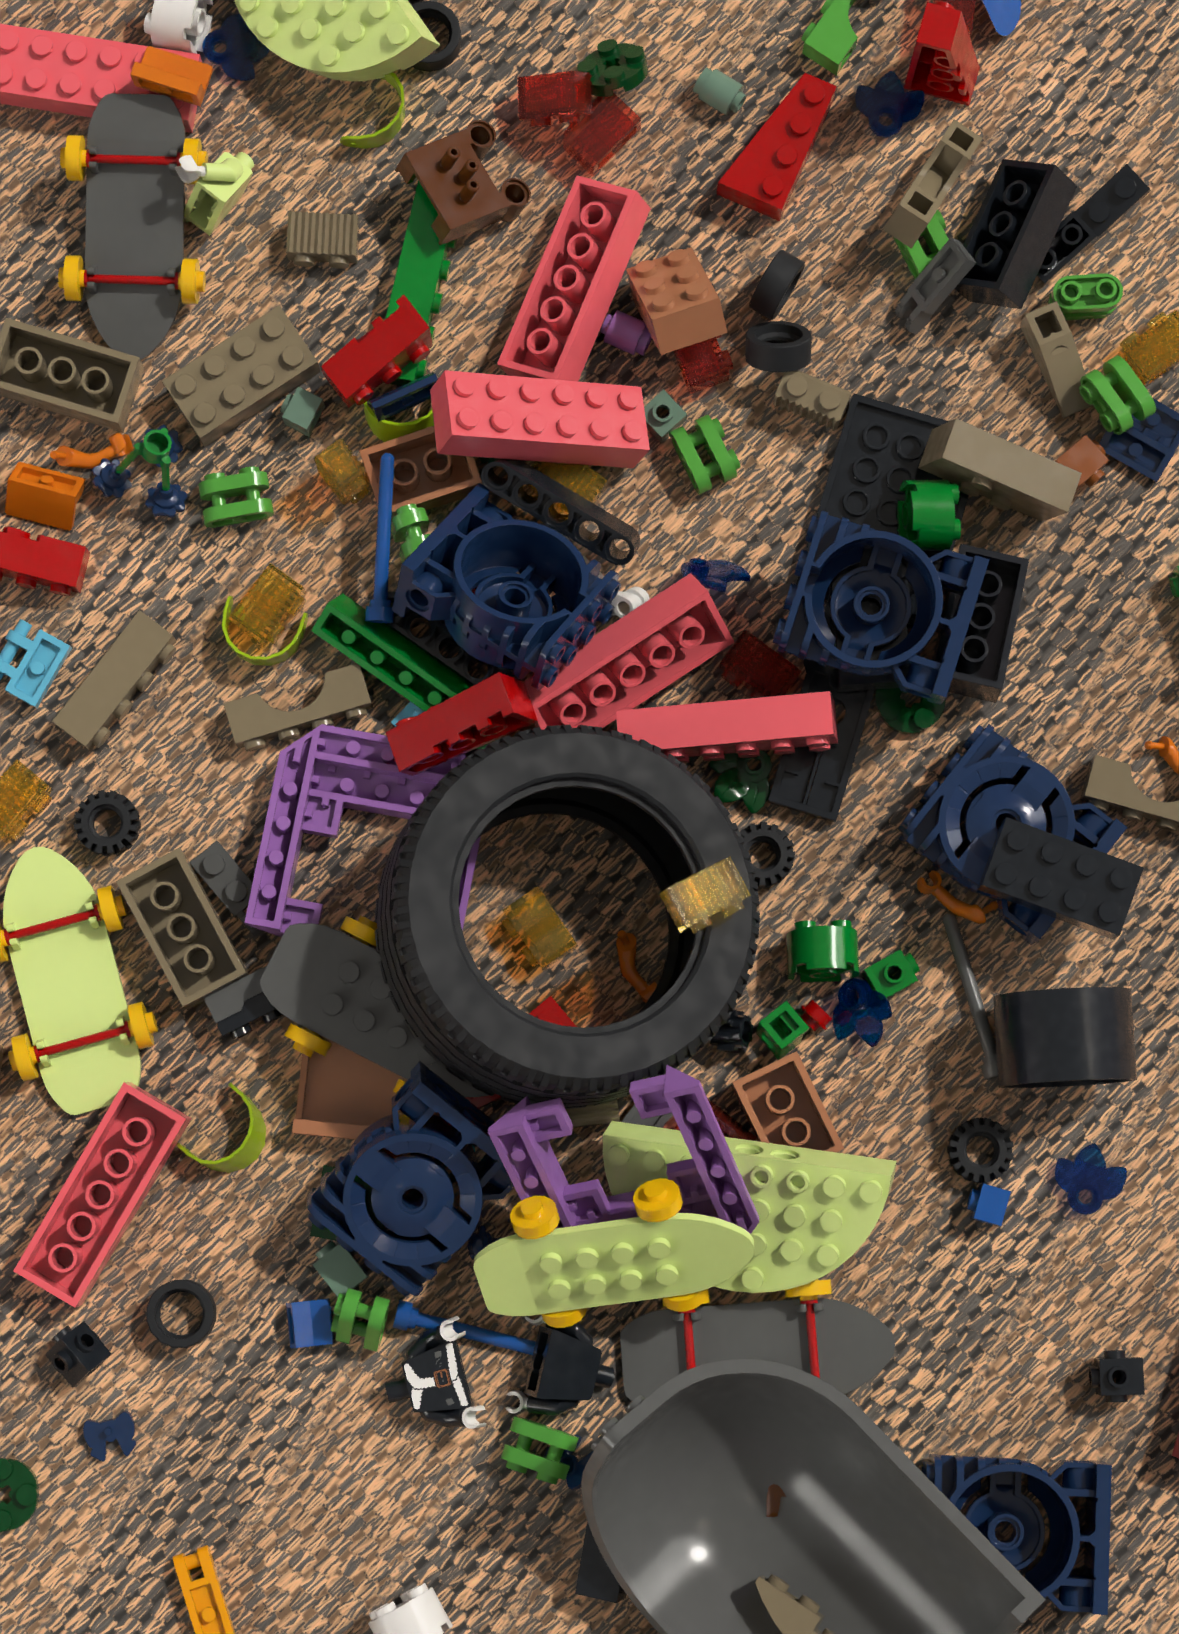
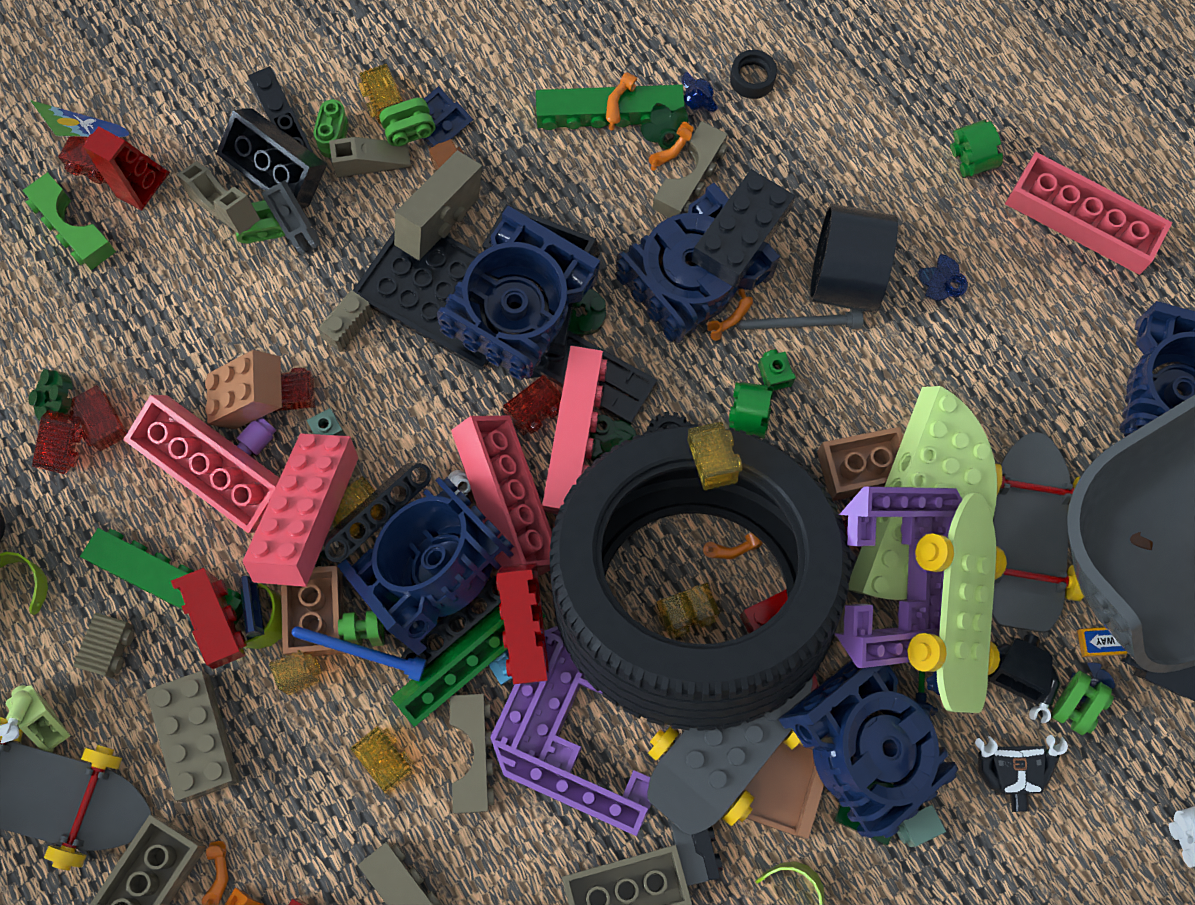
camera: 80 degrees left, 10 degrees down
dark blue plant [91,425,187,518] -> none
dark grey hinge [190,840,261,937] -> none
bright green brick [198,466,274,528] -> none
lime piece [222,595,308,666] -> none
sand green plate [280,387,325,437] -> none
blue piece [286,1298,334,1348] -> none
bright green brick [331,1288,391,1352] -> none
blue piece [392,1300,536,1355] -> none
reddish brown piece [395,120,531,246] -> none
bright green brick [669,414,741,495] -> none
clear blue plate [680,558,751,592] -> none
sand green brick [693,68,747,116] -> none
red wedge [717,73,837,221] -> none
black tyre [745,321,812,372] -> none
black tyre [749,250,805,320] -> none
green brick [756,1001,809,1060] -> none
red plate [800,999,832,1031] -> none
clear blue plate [833,978,892,1047] -> none
clear blue plate [855,71,925,138] -> none
green brick [897,479,961,551] -> none
black tyre [947,1118,1014,1183] -> none
blue plate [966,1183,1011,1227] -> none
black brick [1089,1350,1145,1402] -> none

